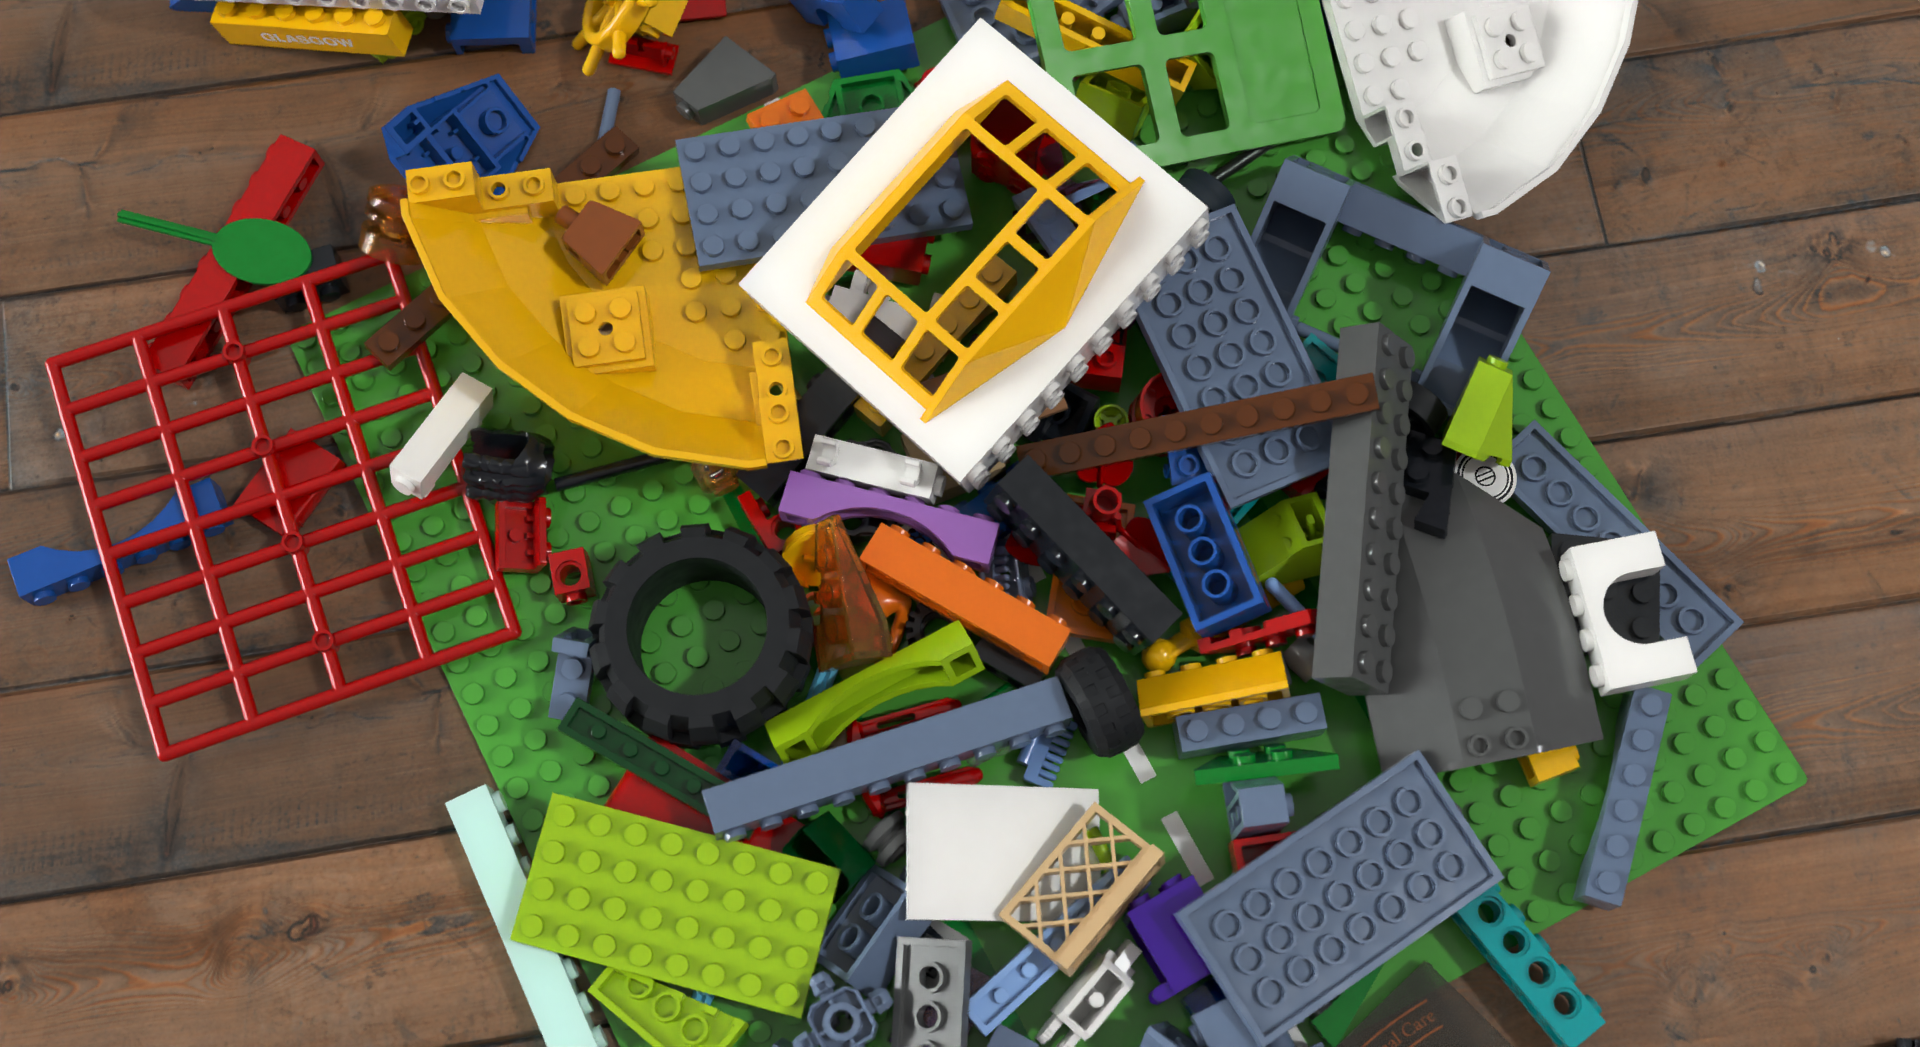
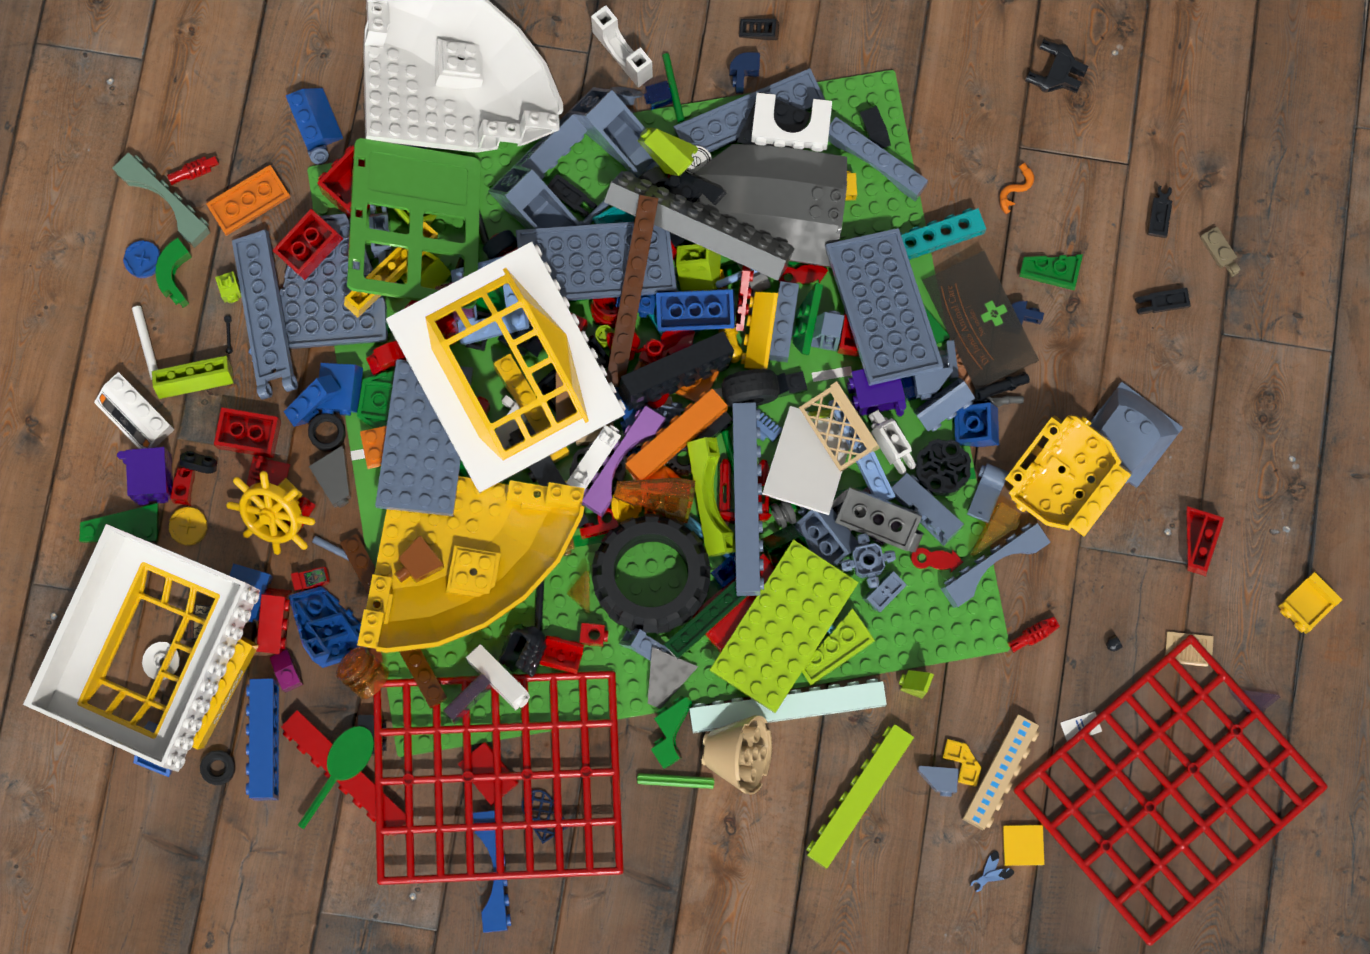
camera: 75 degrees left, 5 degrees up
none -> black tyre [200,750,235,786]
none -> blue brick [246,679,279,801]
none -> red wedge [256,588,292,654]
none -> magenta slope [270,649,304,693]
none -> leg [291,567,330,593]
none -> black tyre [308,413,346,452]
none -> clear purple piece [443,673,492,725]
none -> dark blue window [522,790,568,844]
none -> black hinge [548,174,597,218]
none -> clear yellow slope [567,571,590,613]
none -> white arch [591,6,653,88]
none -> sand blue piece [610,87,643,105]
none -> bright green axle [637,773,715,789]
none -> clear blue brick [643,81,672,110]
none -> flat silver sticker [647,647,698,709]
none -> green arch [651,696,692,769]
none -> green bar [662,53,685,123]
none -> tan cone [702,715,772,794]
none -> dark blue brick [729,52,760,94]
none -> black slope [739,19,779,40]
none -> black slope [777,371,807,398]
none -> red brick [778,265,828,284]
none -> black slope [858,105,891,149]

